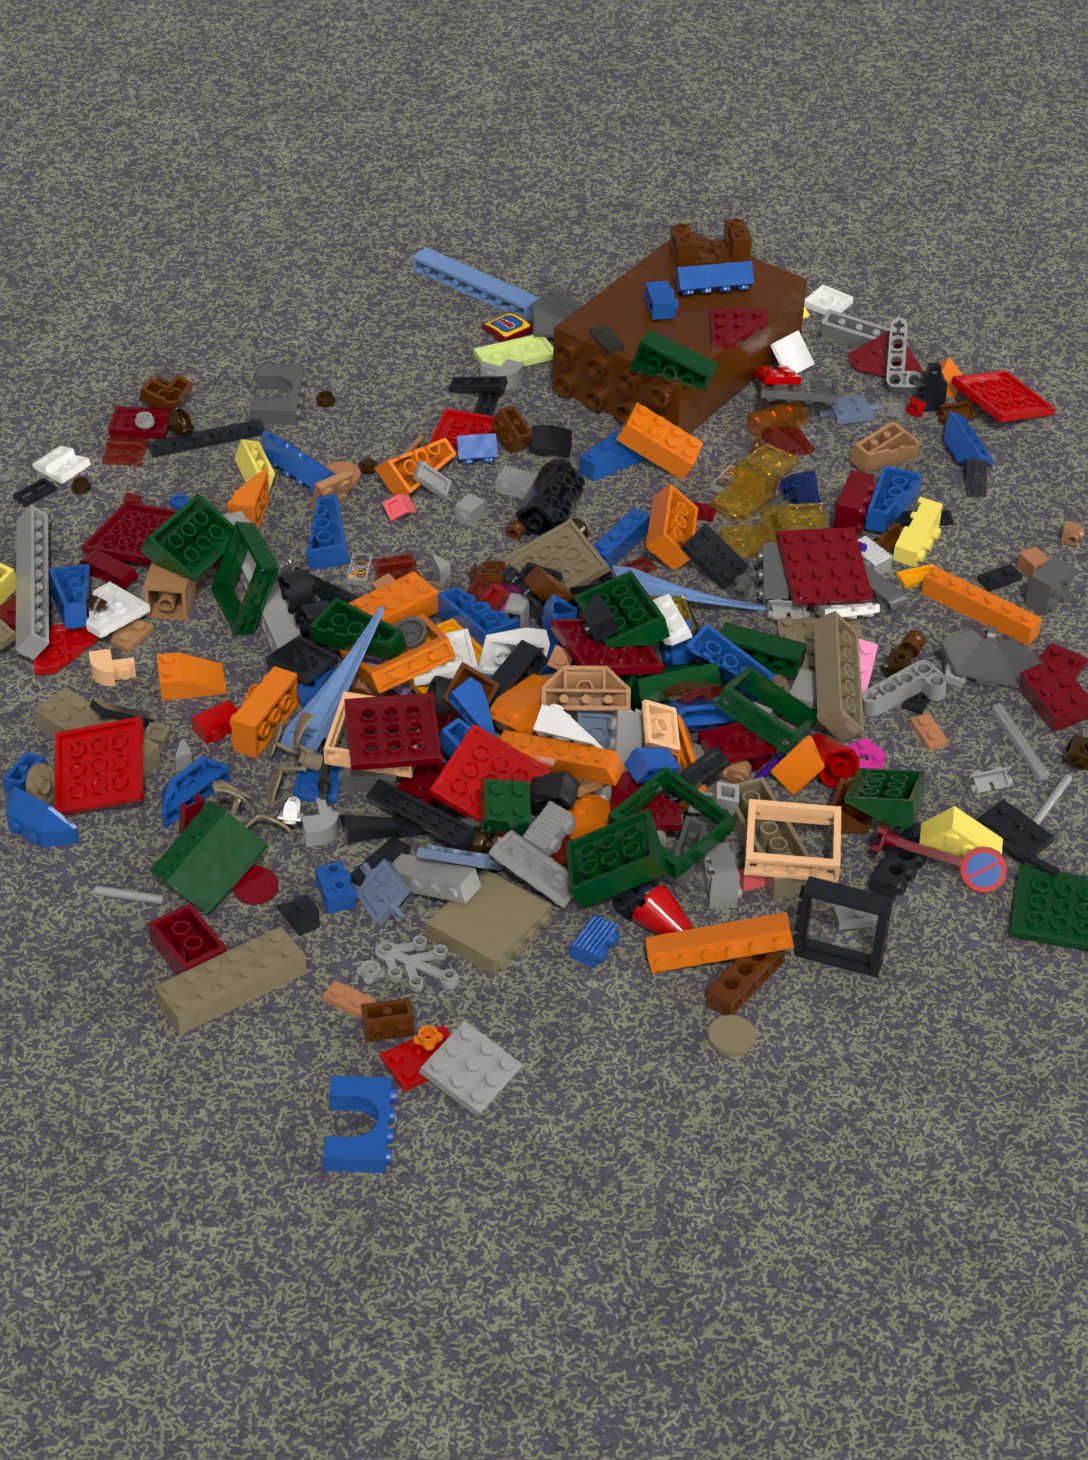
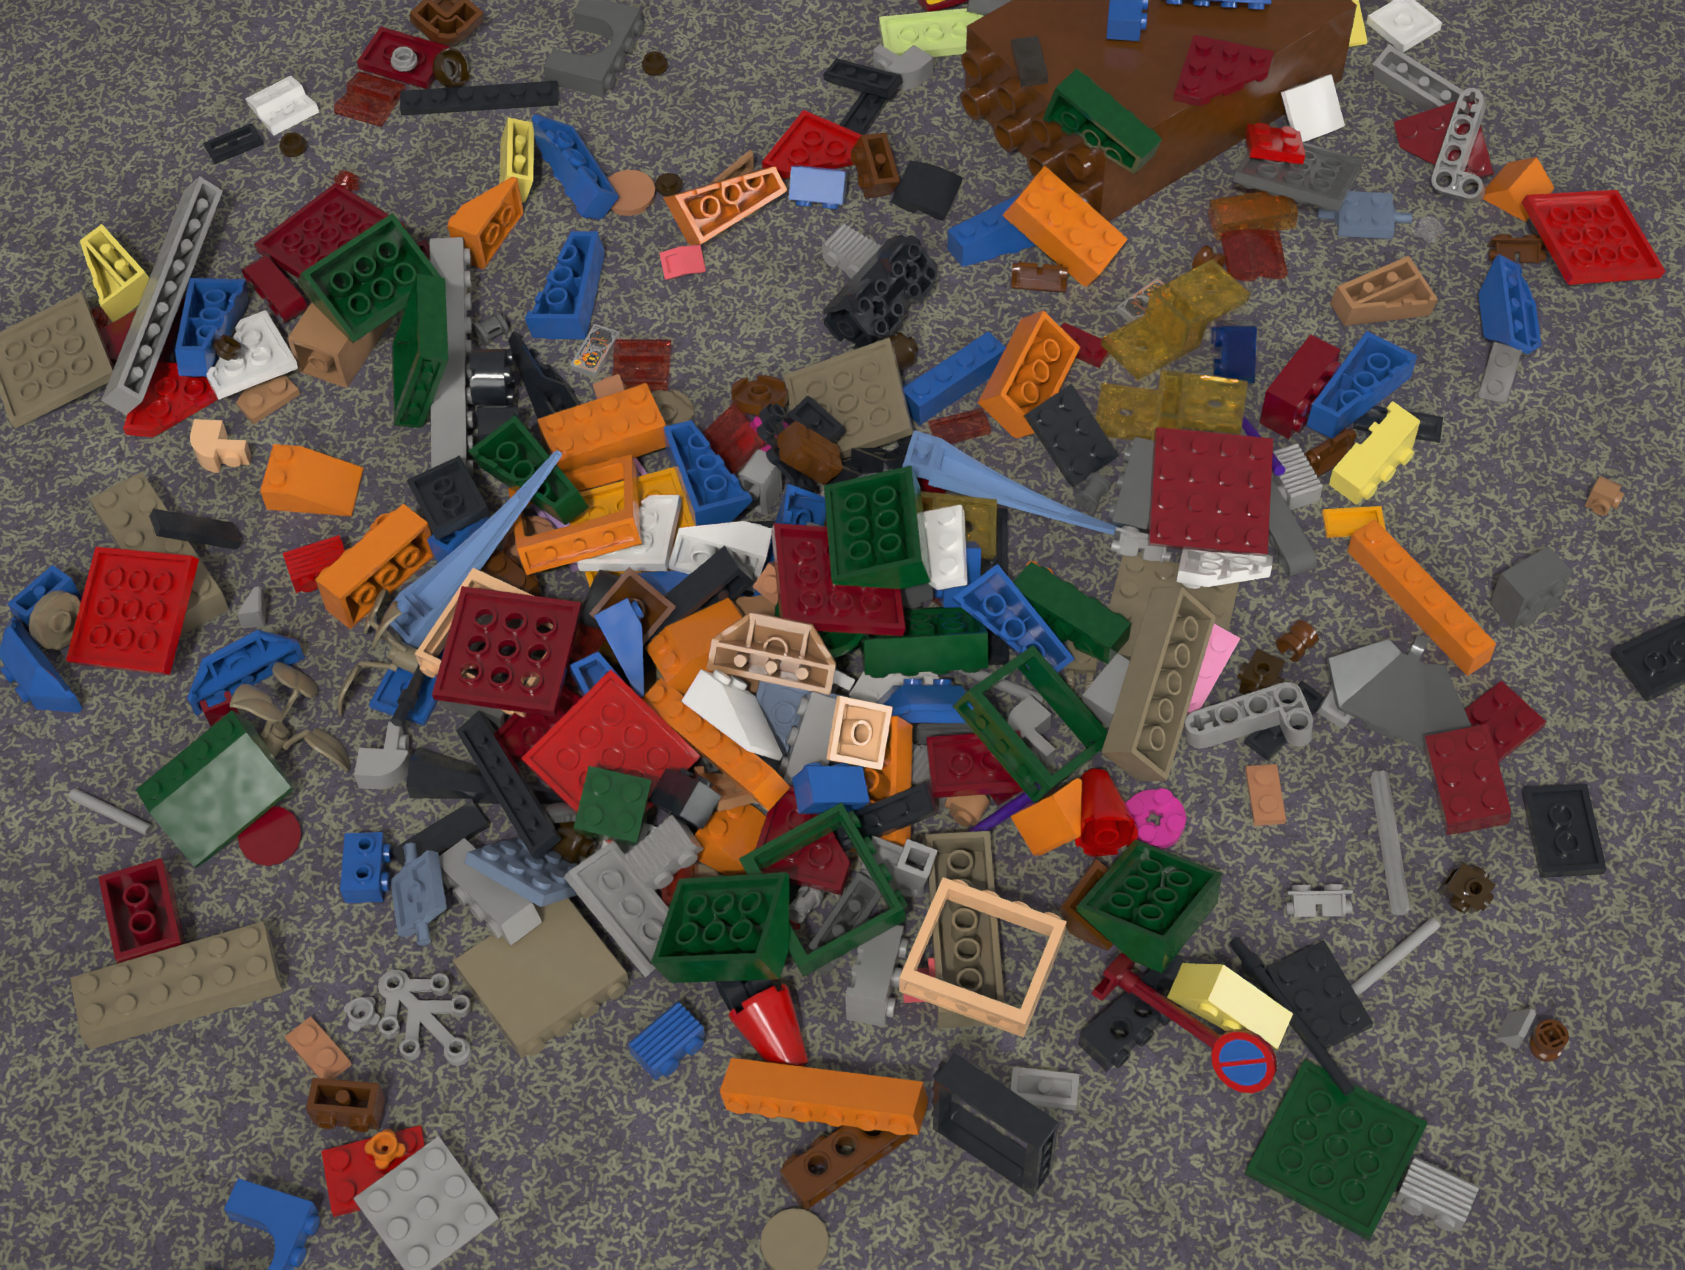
camera: 20 degrees right, 15 degrees up
dark tan plate [143,722,171,747] -> none
blue tile [169,494,189,510] -> none
black slope [276,895,320,936] -> none
white hinge [278,796,304,824] -> none
medium nougat plate [310,469,353,511] -> none
dark grey hat [394,616,428,650] -> none
light grey tile [412,460,452,498] -> none
light grey slope [433,555,450,585] -> none
light grey brick [455,493,485,527] -> none
reddish brown bush [505,521,526,540] -> none
black slope [582,592,619,643] -> none
clear red slope [663,680,724,704] -> none
red plate [907,396,926,418] -> none
black hinge [915,362,948,412] -> none
black plate [977,564,1023,592] -> none
nougat brick [1017,546,1049,578] -> none
none -> reddish brown hinge [1011,261,1068,293]

